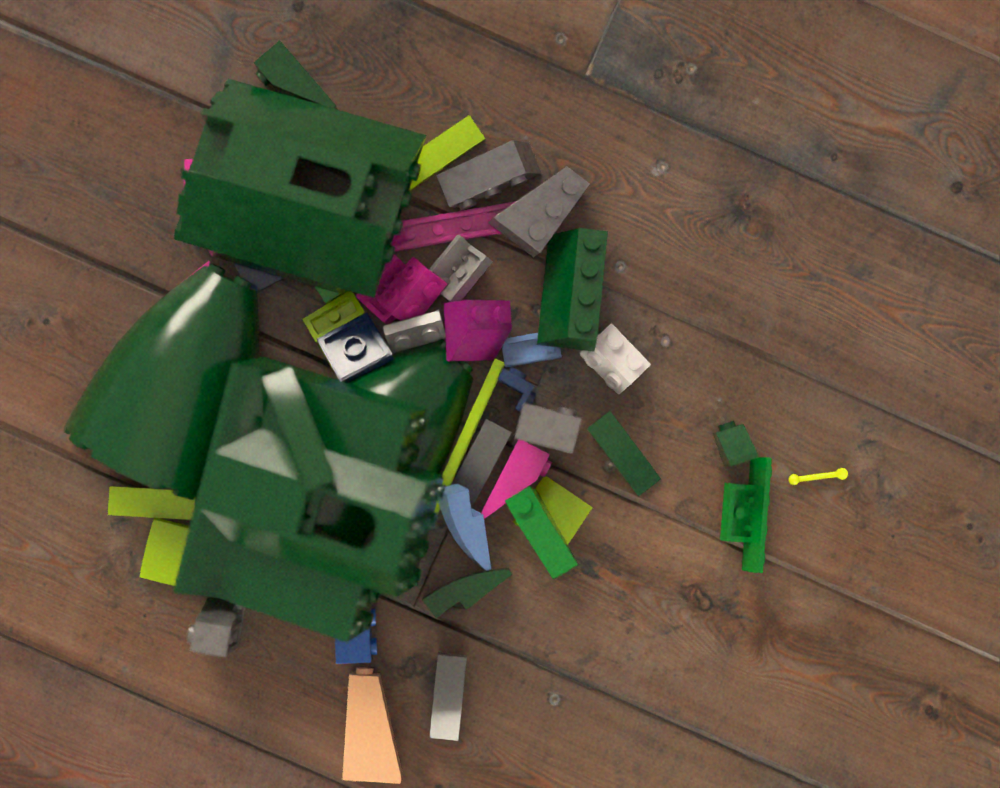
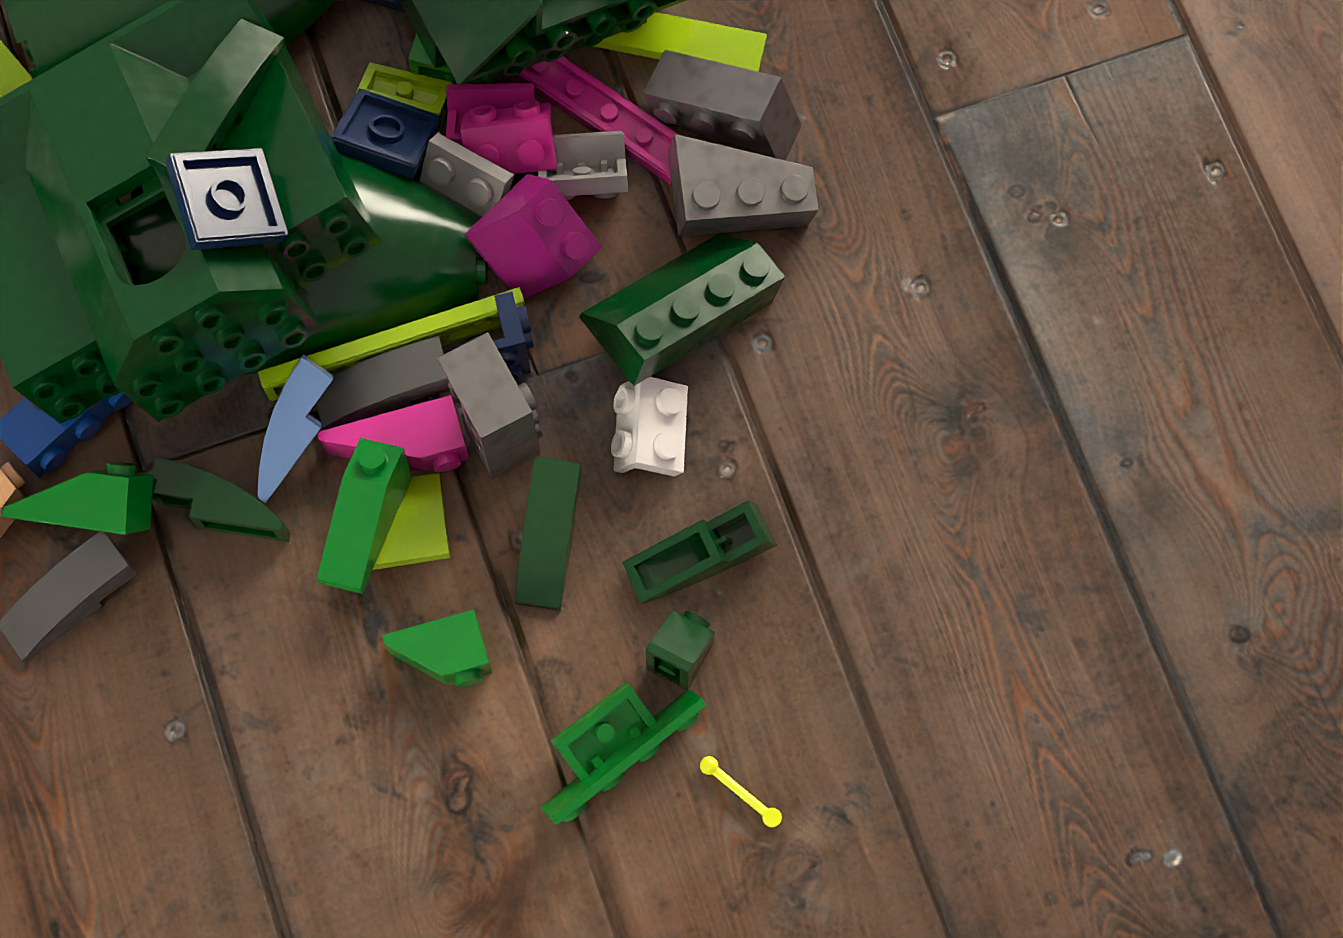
camera: 50 degrees right, 15 degrees down
medium blue tile [502,333,562,368] -> none
none -> green slope [2,462,154,534]
none -> tile [165,148,288,250]
none -> green slope [382,609,492,688]
none -> dark green slope [622,500,777,604]

